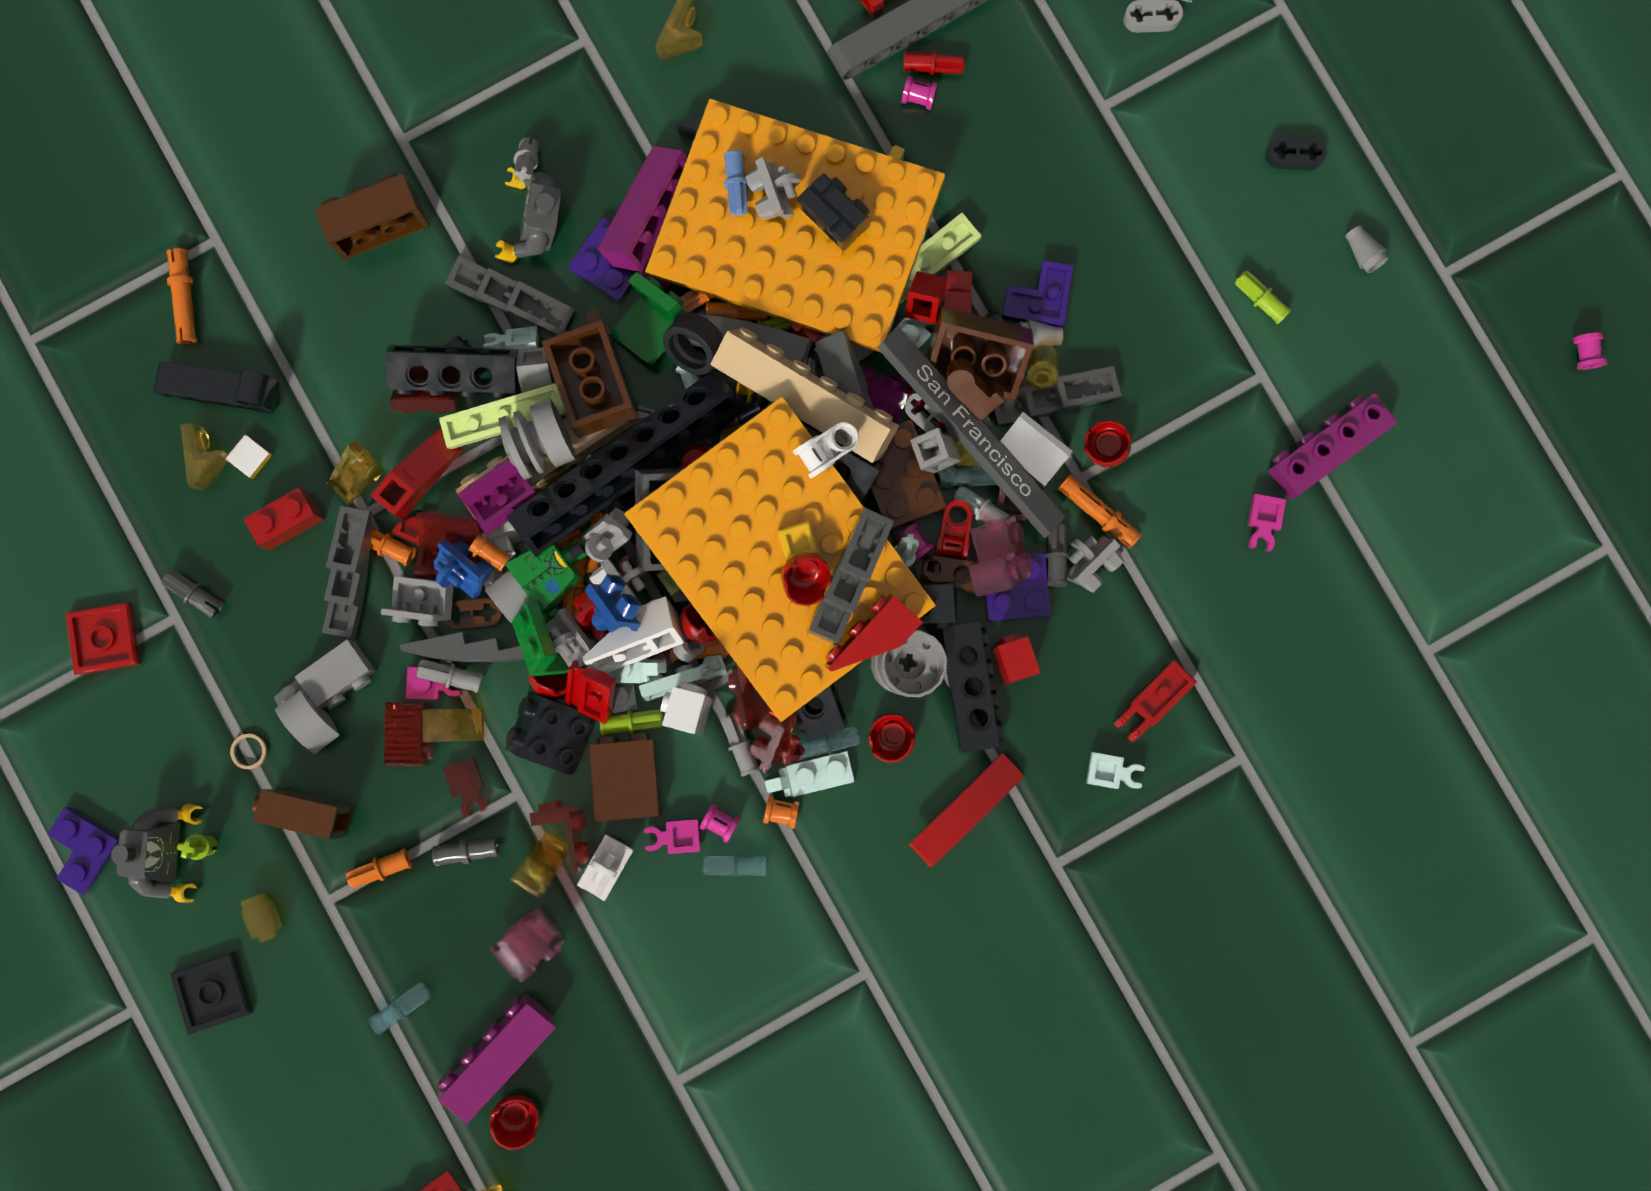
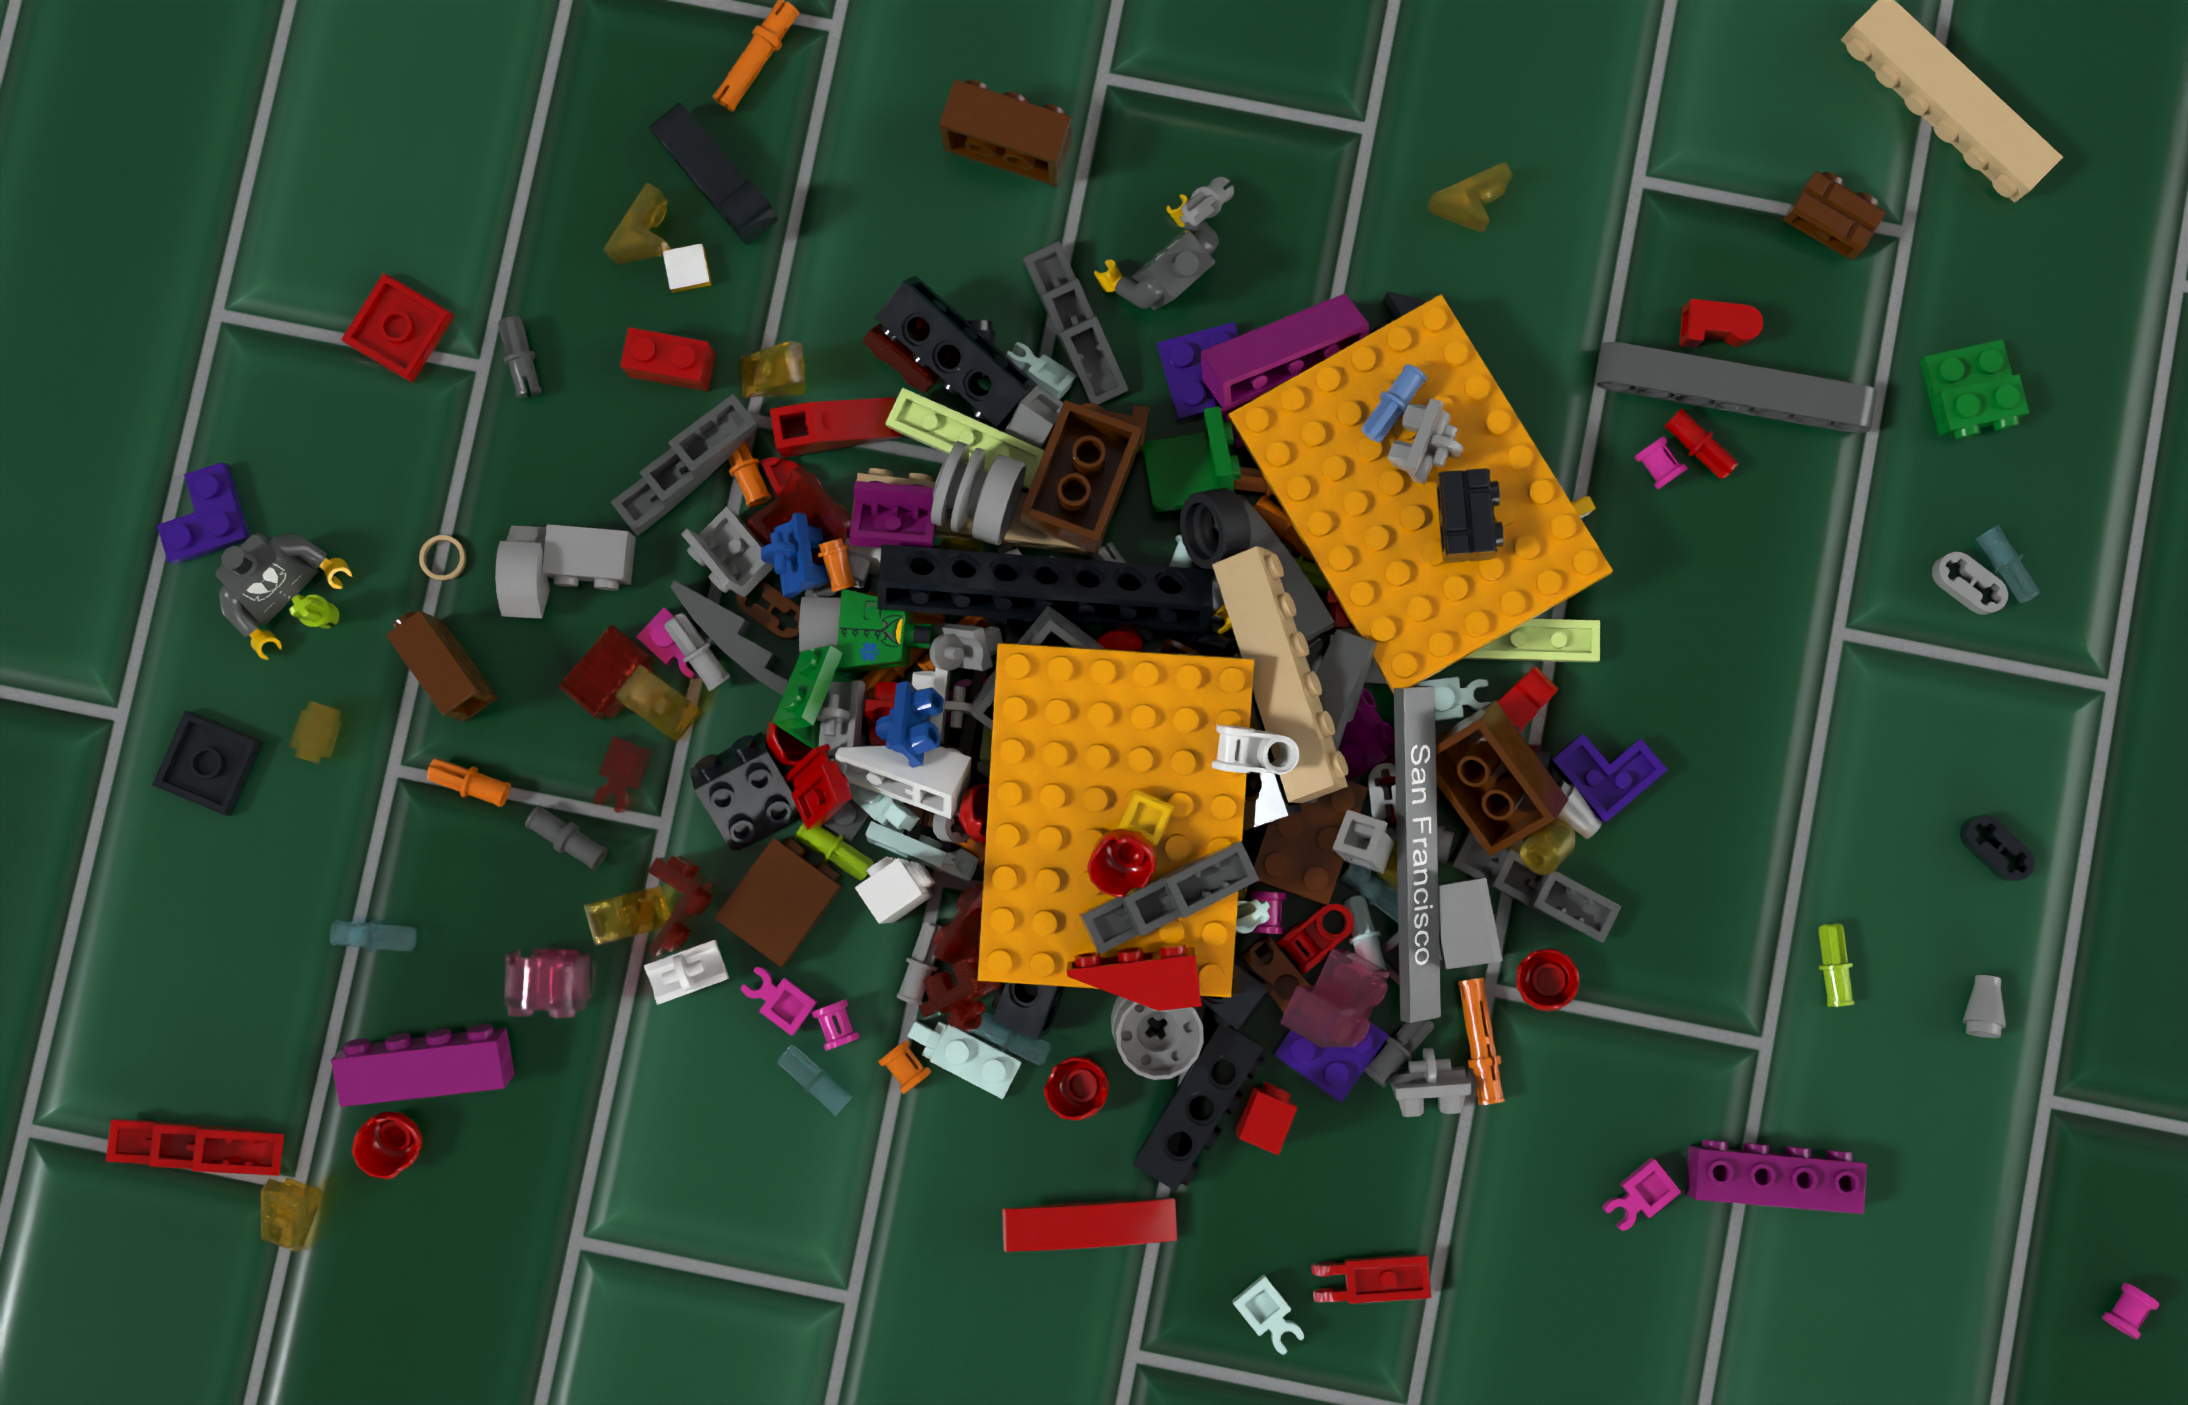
camera: 45 degrees right, 0 degrees up
red brick [905,271,947,324] -> none
reddish brown leg [947,359,1004,420] -> none

